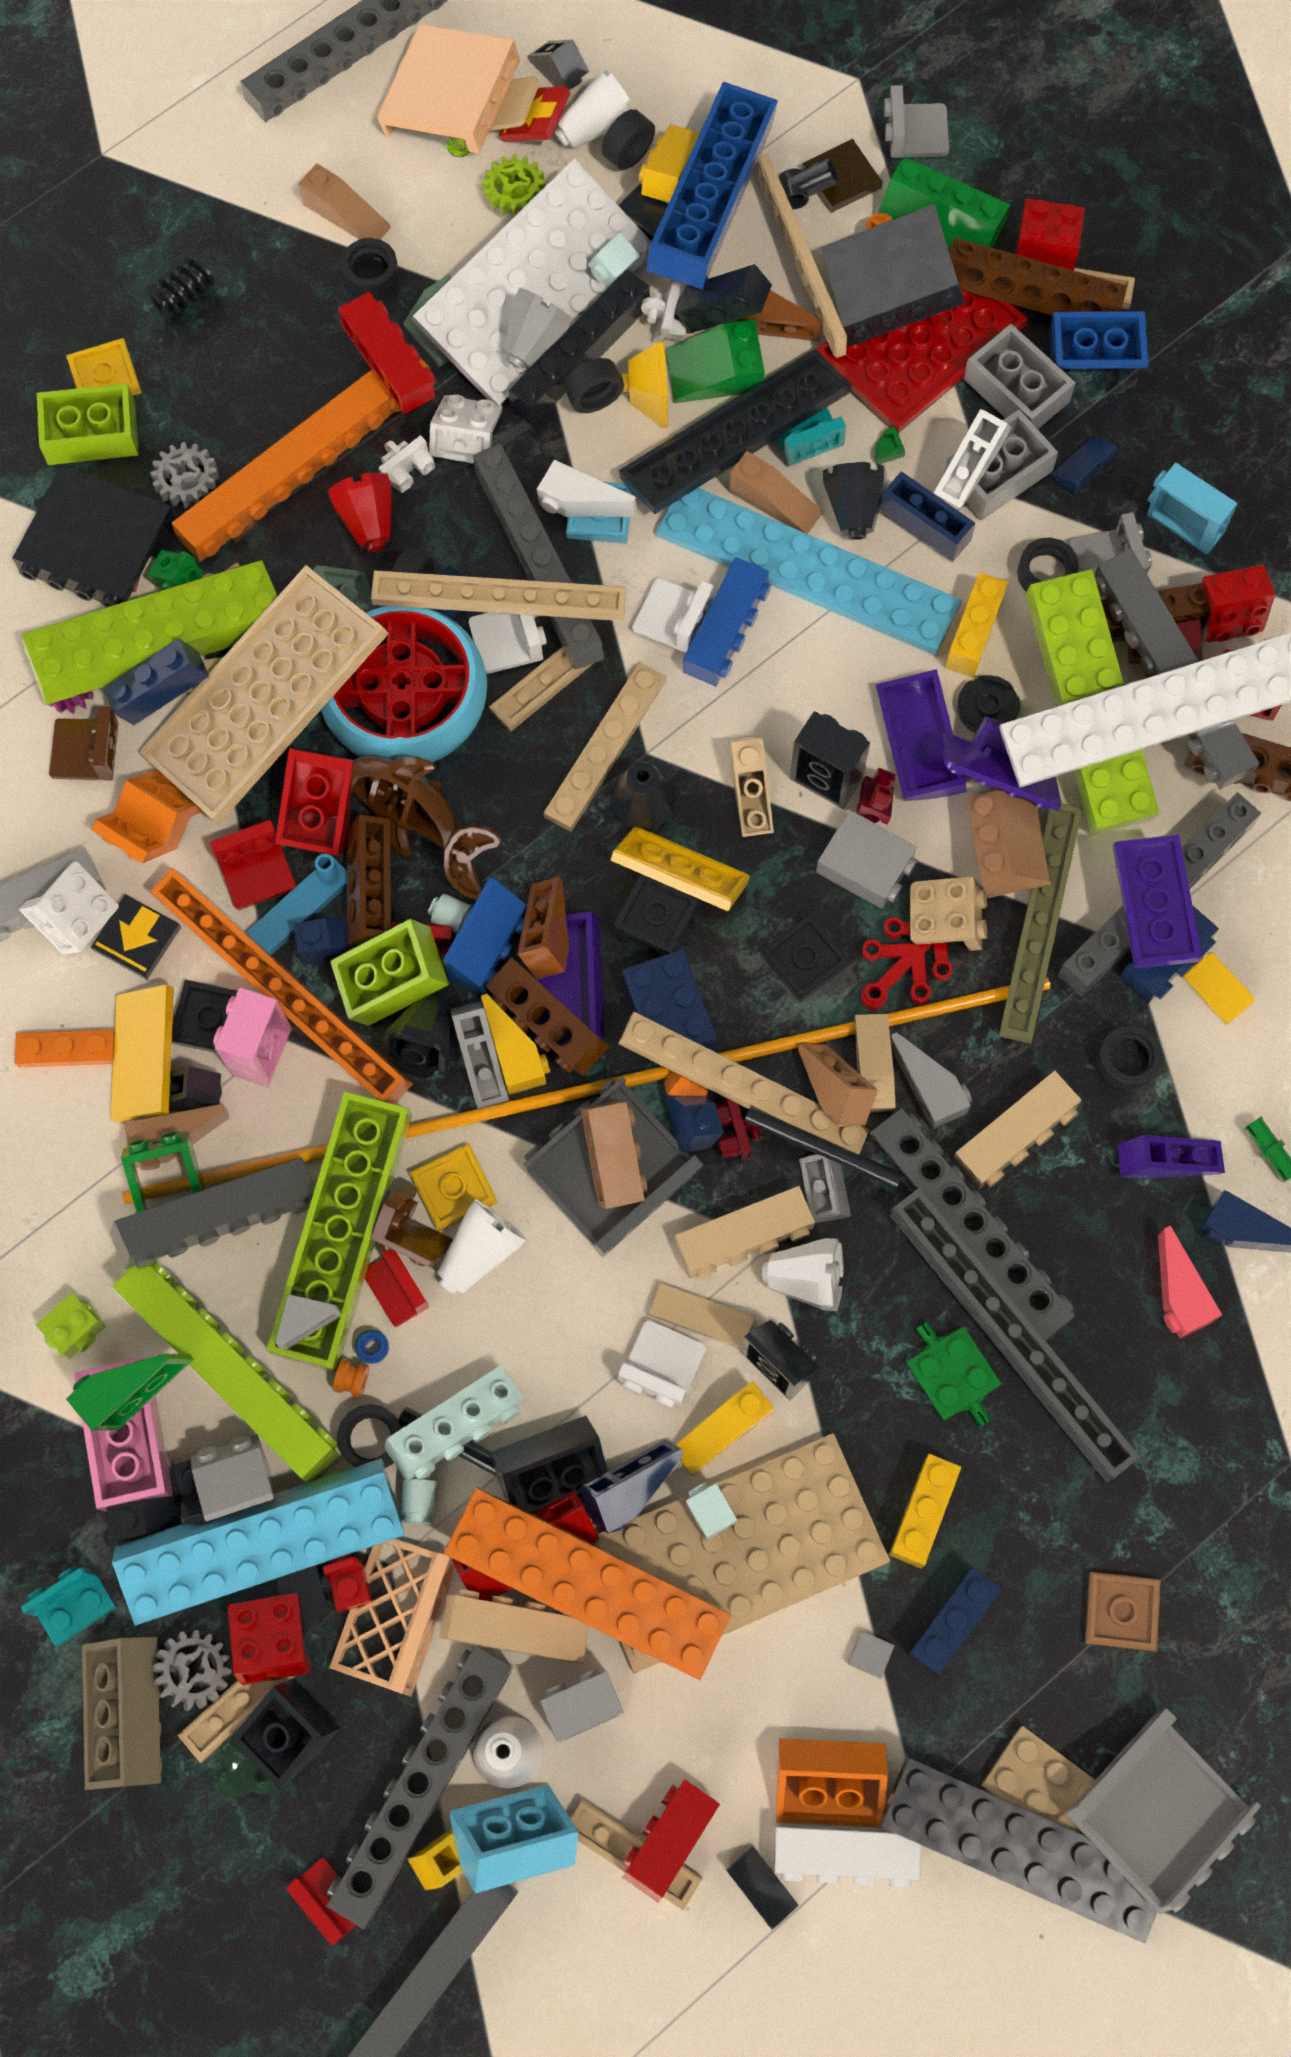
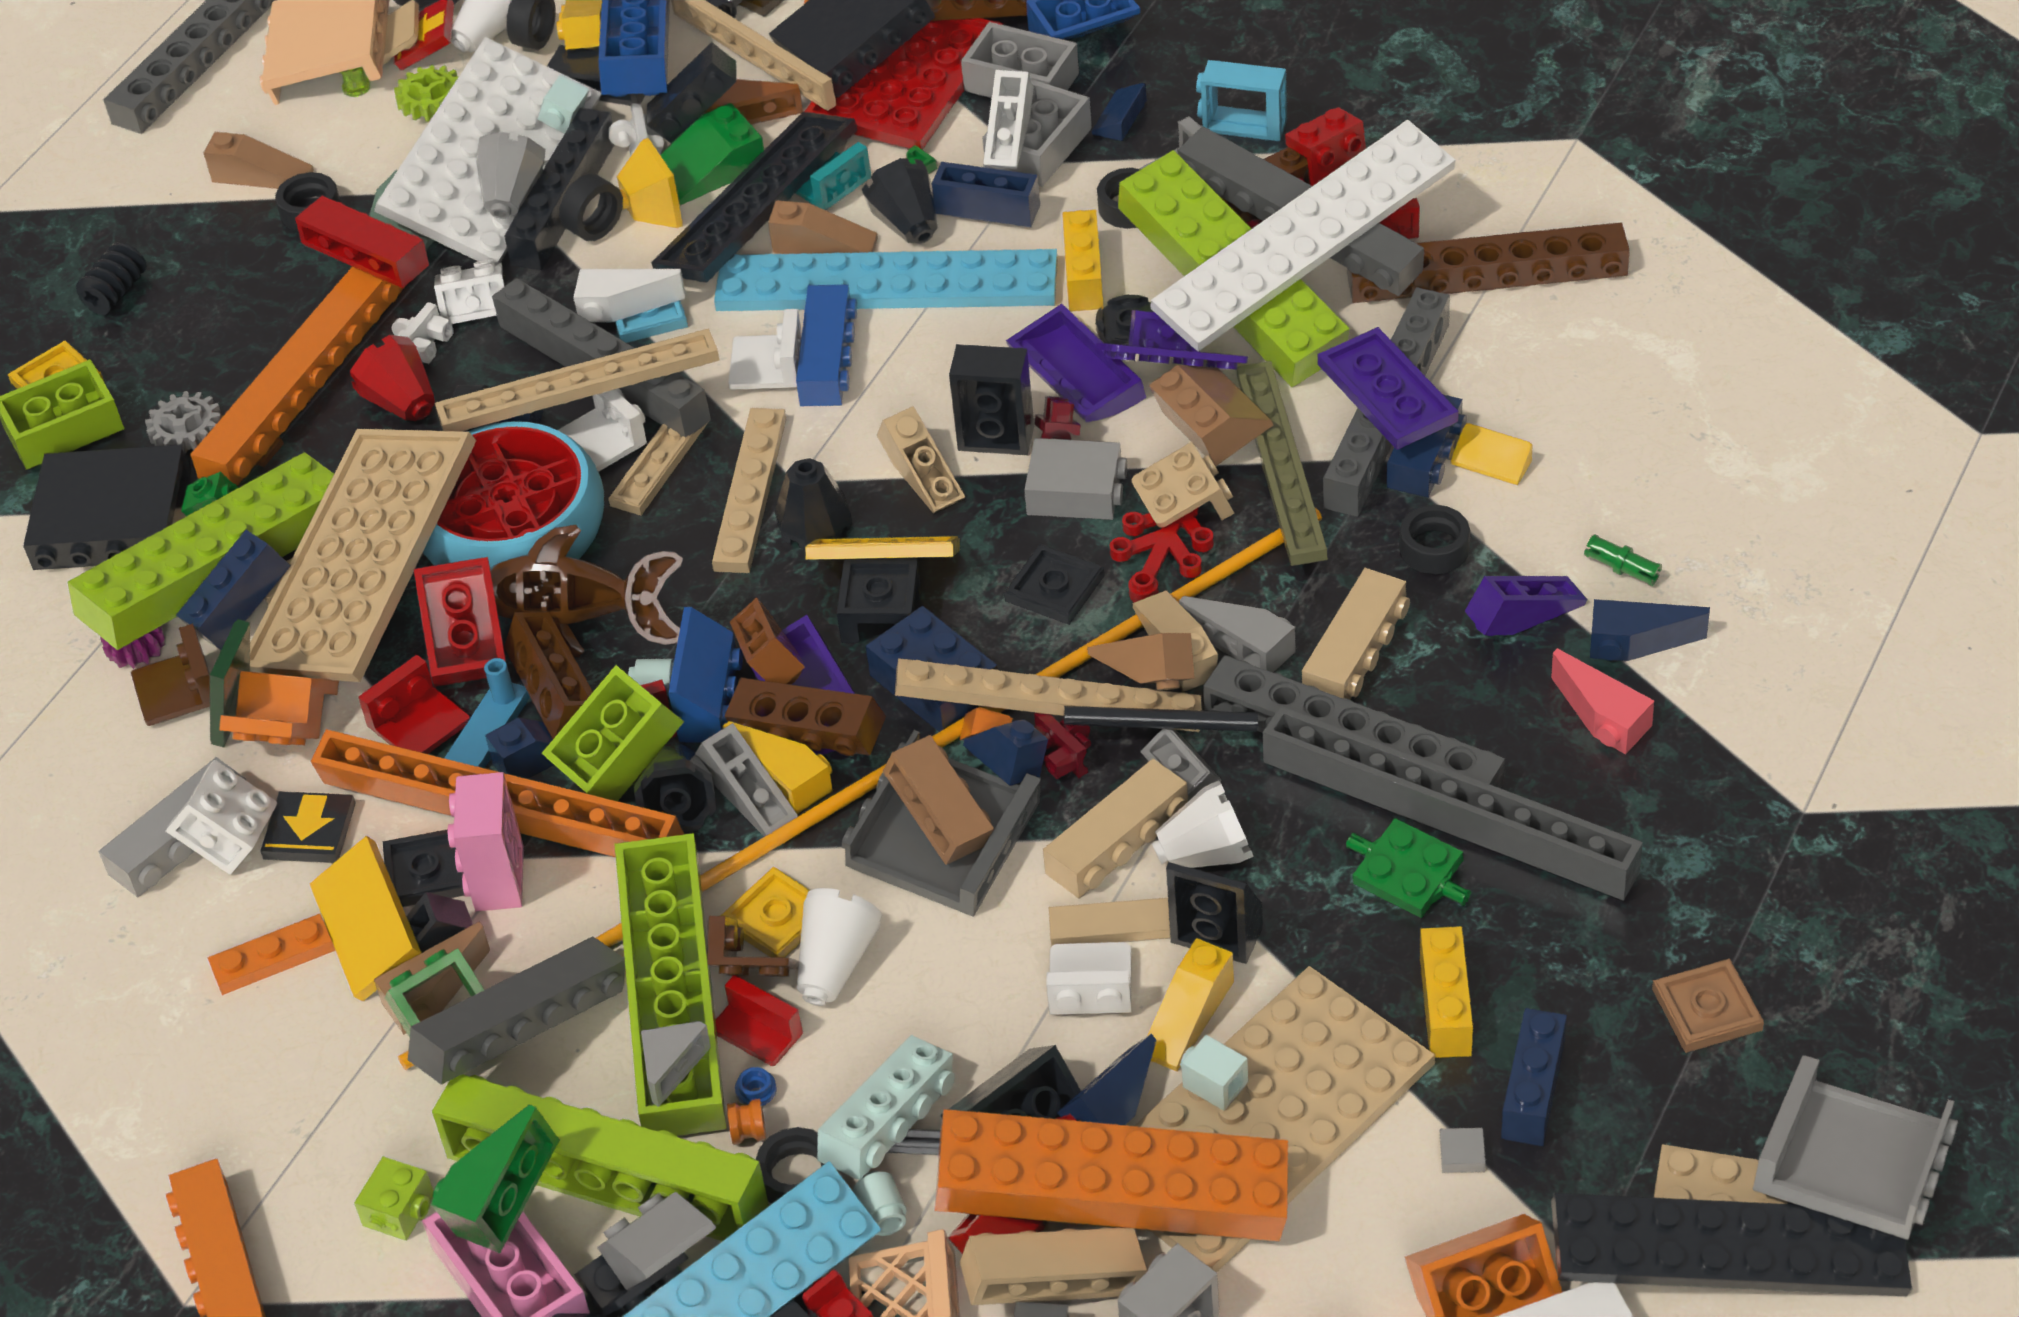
camera: 20 degrees left, 25 degrees down
none -> dark green tile [210,619,250,748]

